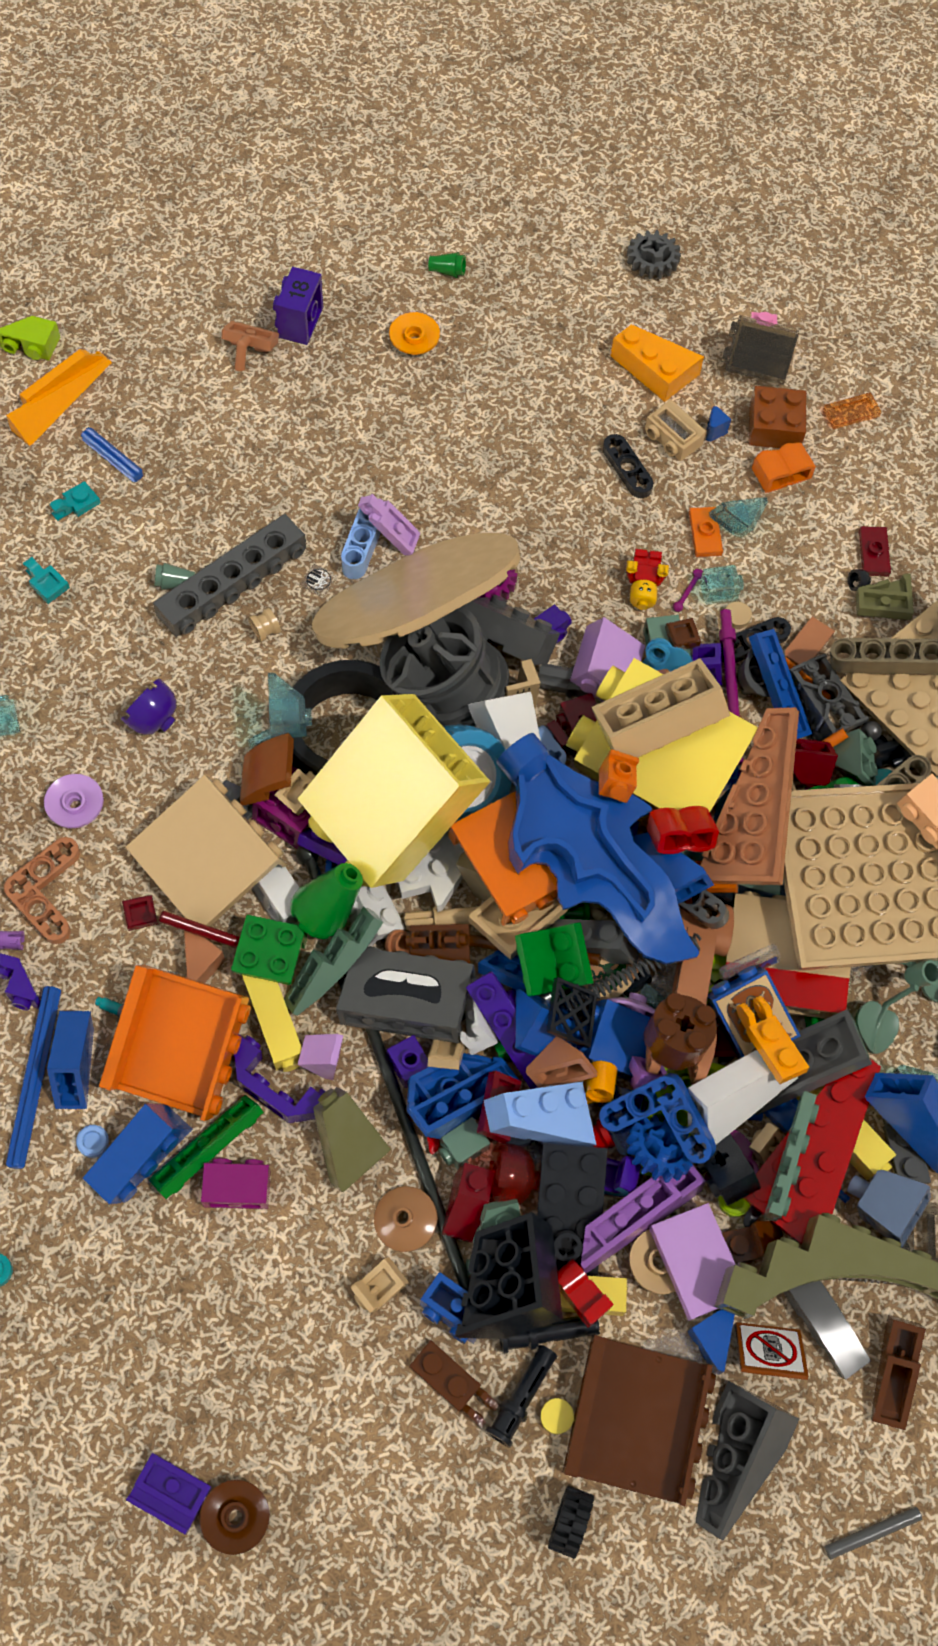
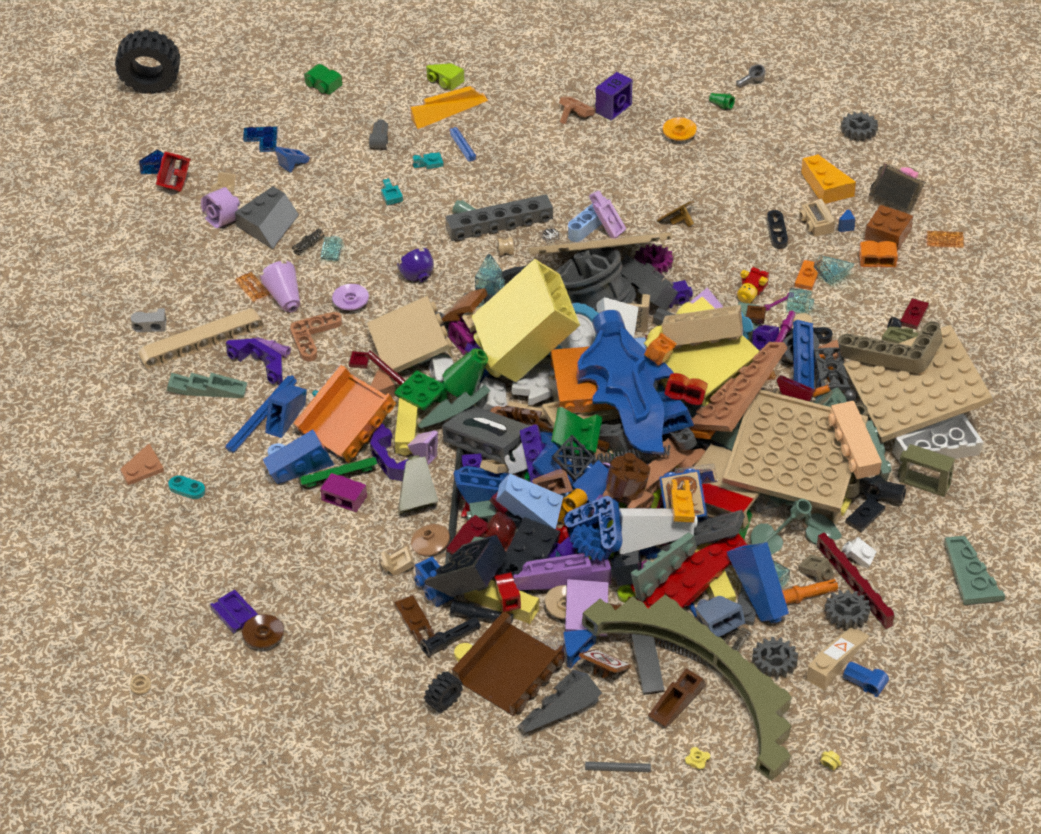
camera: 30 degrees right, 20 degrees down
none -> pearl gold shield [656,201,695,227]
none -> flat silver bar [736,64,766,88]

